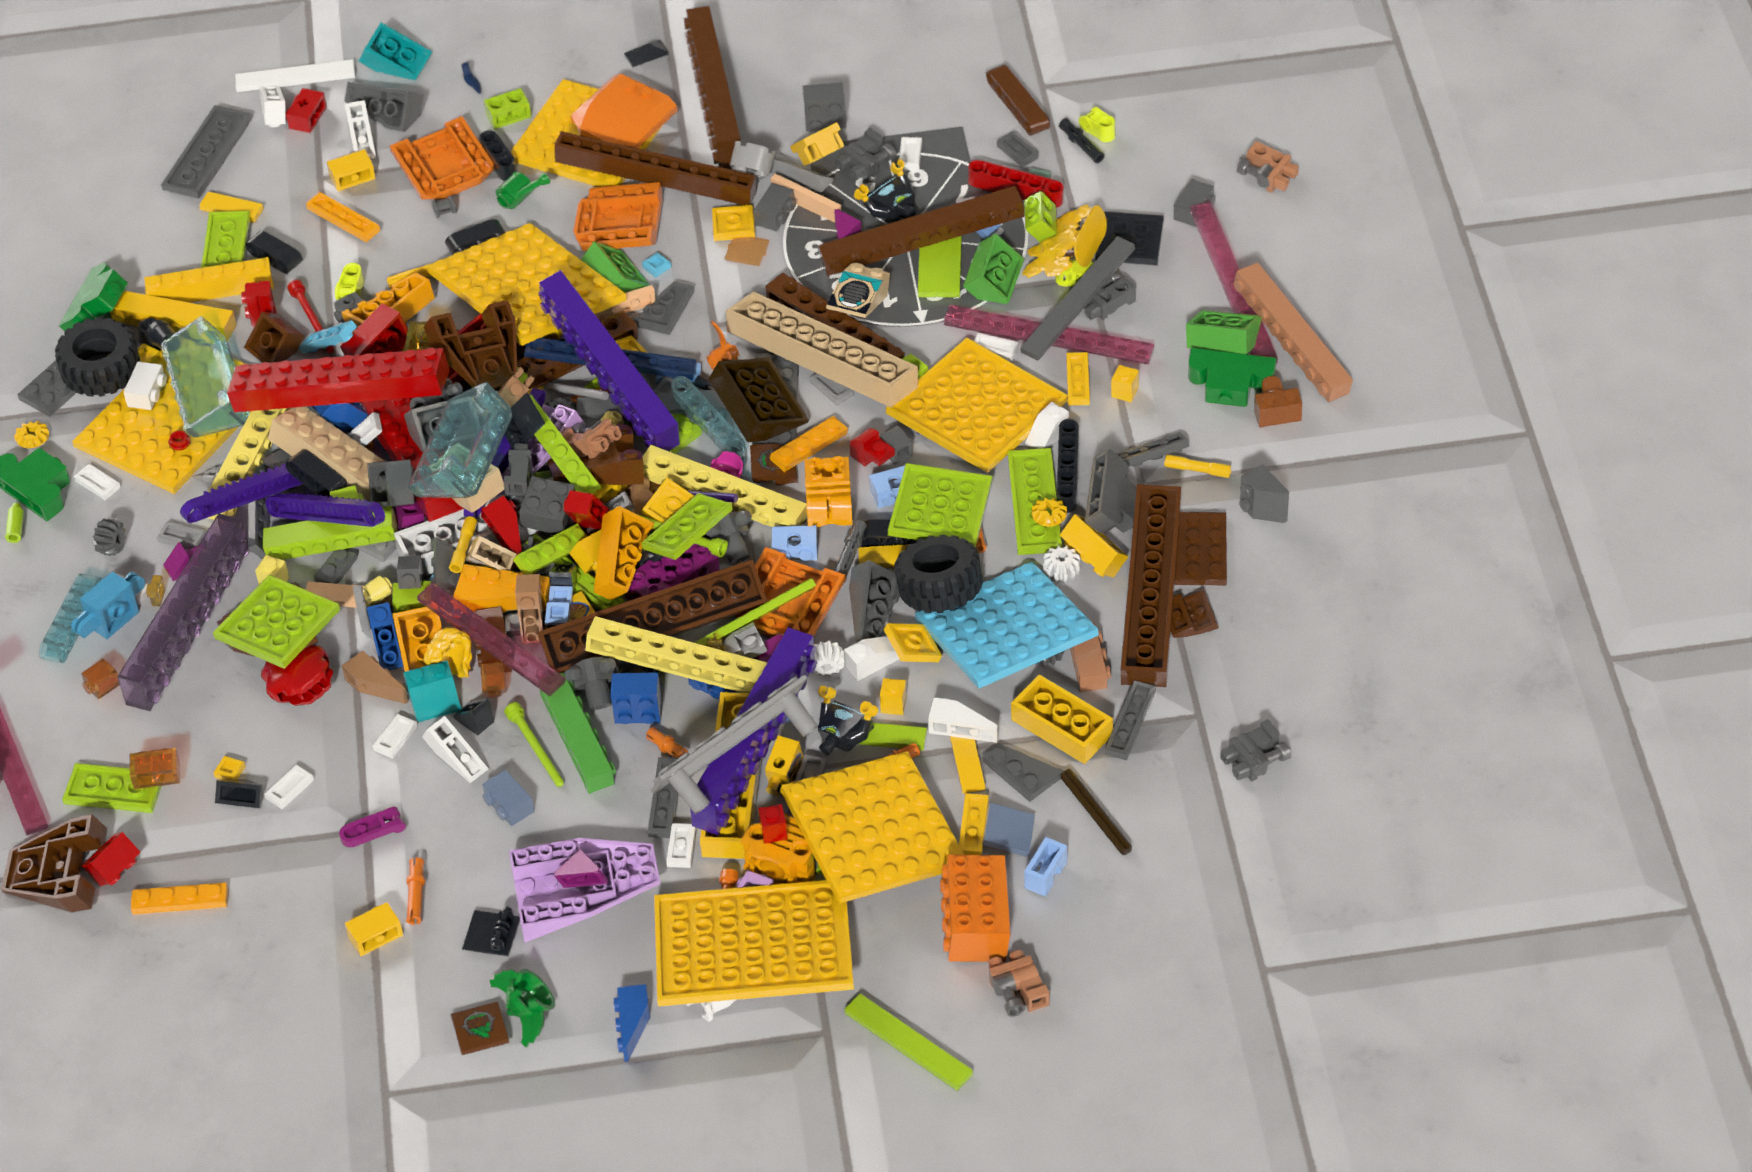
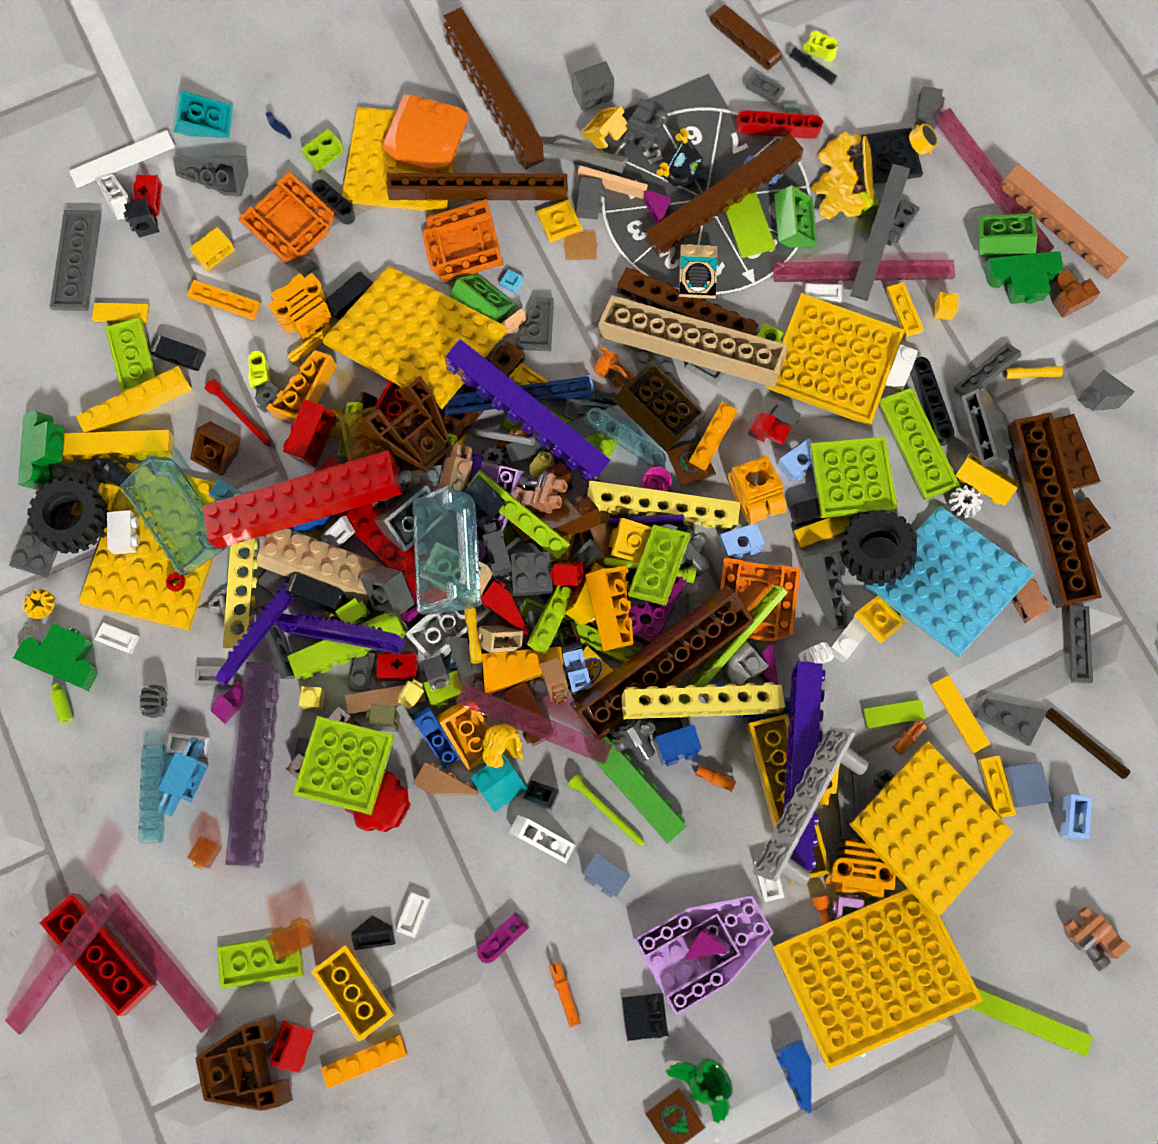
camera: 20 degrees left, 25 degrees up
clear yellow plate [146,575,166,607] -> none
yellow tile [213,756,246,780] -> none
red brick [241,281,276,327] -> none
medium azure plate [298,320,357,354] -> none
white slope [345,100,376,159] -> none
yellow brick [345,902,403,957] -> none
white tile [373,714,418,759] -> none
clear orange brick [480,662,507,698] -> none
green piece [495,172,551,209] -> none
black slope [624,40,668,68] -> none
dark grey plate [647,757,679,838] -> none
clear yellow plate [708,633,725,651] -> none
light grey brick [730,141,775,180] -> none
red brick [758,804,788,844] -> none
black torso [818,685,878,756] -> none
dark grey pin [835,520,867,583] -> none
yellow brick [880,678,907,715] -> none
white tile [899,137,922,171] -> none
white slope [928,698,998,743] -> none
orange brick [940,855,1010,962] -> none
yellow brick [1011,674,1113,764] -> none
lime brick [1024,191,1057,242] -> none
yellow gear [1032,497,1067,527] -> none
nougat hips [1237,141,1299,193] -> none
none -> black brick [123,199,160,238]
none -> light orange piece [267,273,333,341]
none -> yellow brick [311,945,396,1042]
none -> olive brick [366,704,400,732]
none -> red brick [377,651,419,681]
none -> yellow piece [909,124,938,155]

